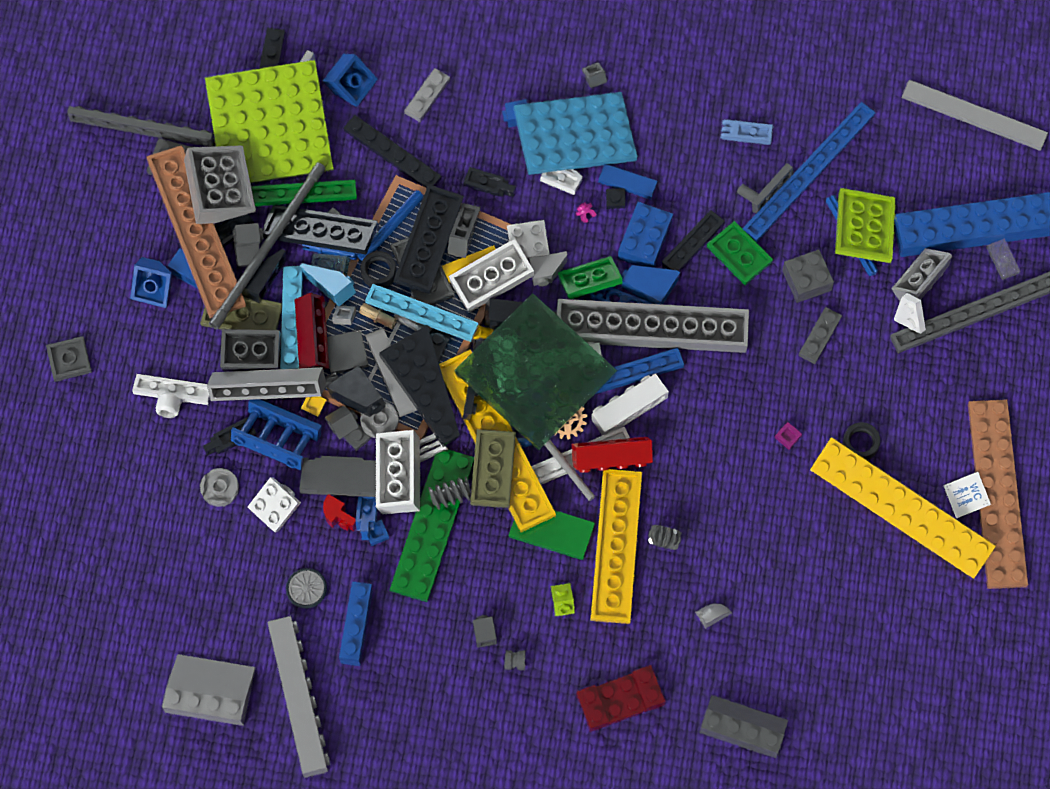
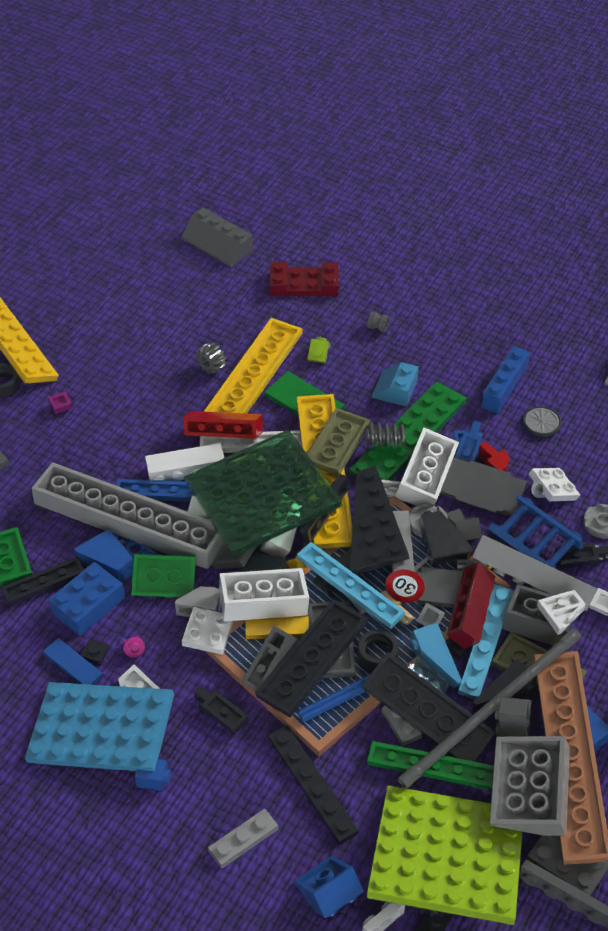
camera: 160 degrees left, 20 degrees down
light grey brick [268,616,330,778] -> none
dark grey brick [473,615,497,648] -> none
light grey bar [542,437,595,501] -> none
dark grey slope [582,63,607,88] -> none
light grey brick [695,603,732,629] -> none
none -> dark azure slope [372,362,419,407]
none -> white wing [537,590,586,635]

